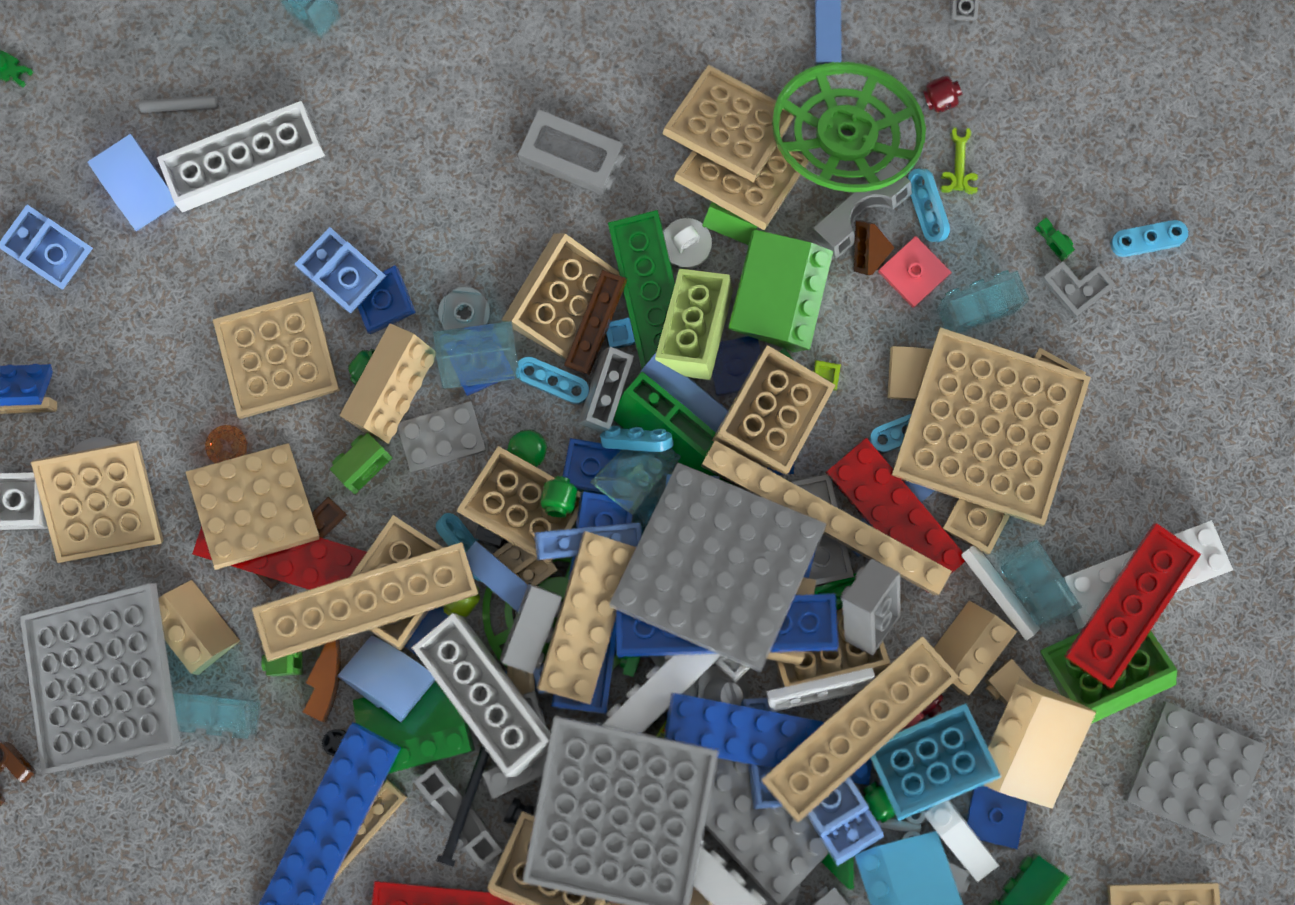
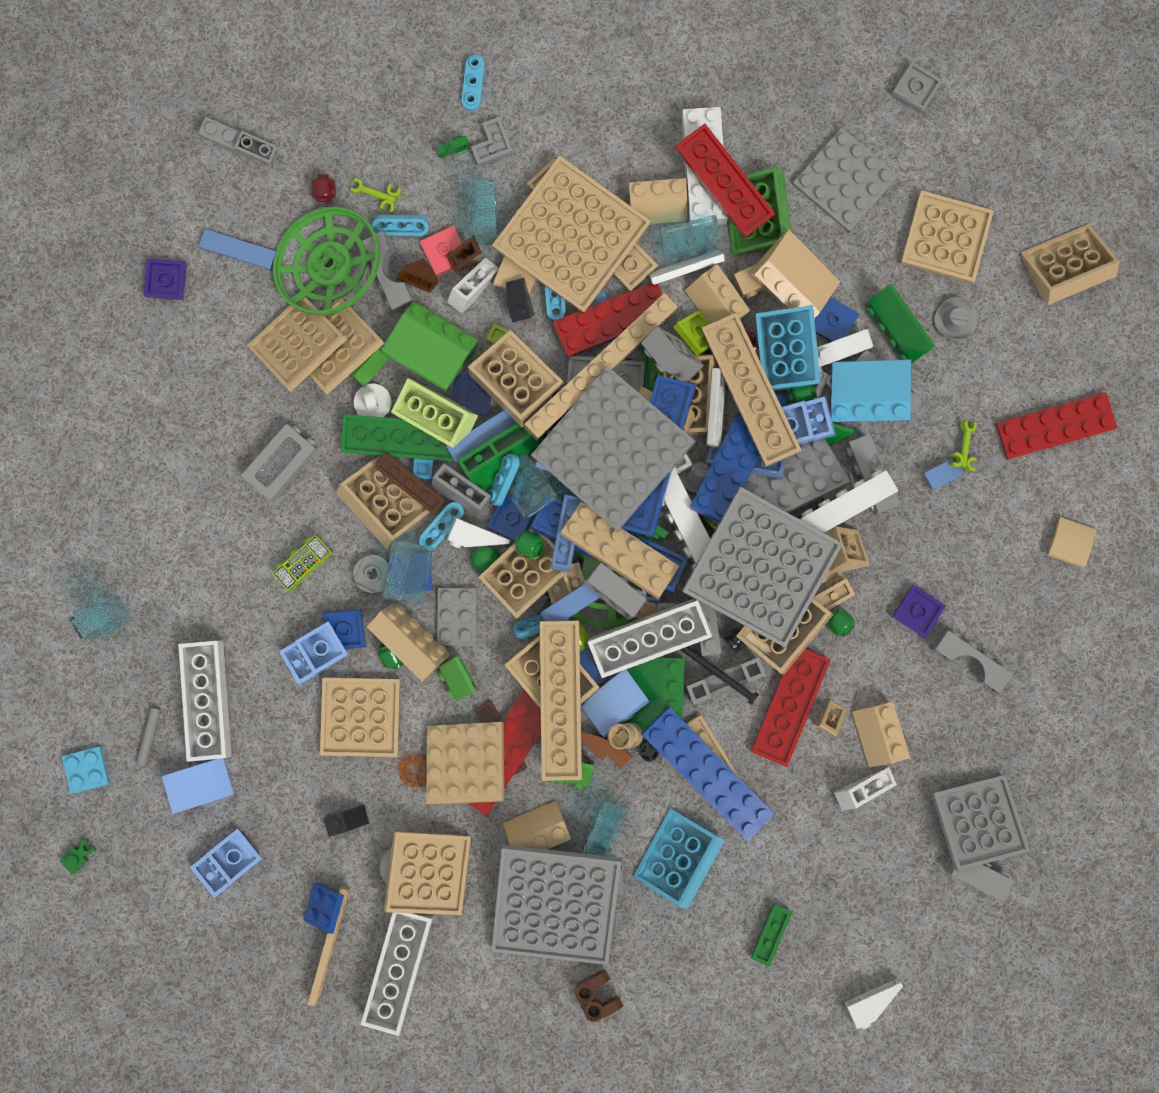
camera: 75 degrees left, 5 degrees up
none -> medium azure plate [62,746,110,794]
none -> brick [272,535,334,591]
none -> black slope [323,805,369,837]
none -> reddish brown slope [446,236,482,272]
none -> white slope [446,517,510,549]
none -> white slope [447,257,499,313]
none -> black slope [506,277,534,323]
none -> tan wheel [608,723,643,749]
none -> tan slope [628,178,687,225]
none -> medium azure slope [633,808,725,909]
none -> lime plate [673,310,710,356]

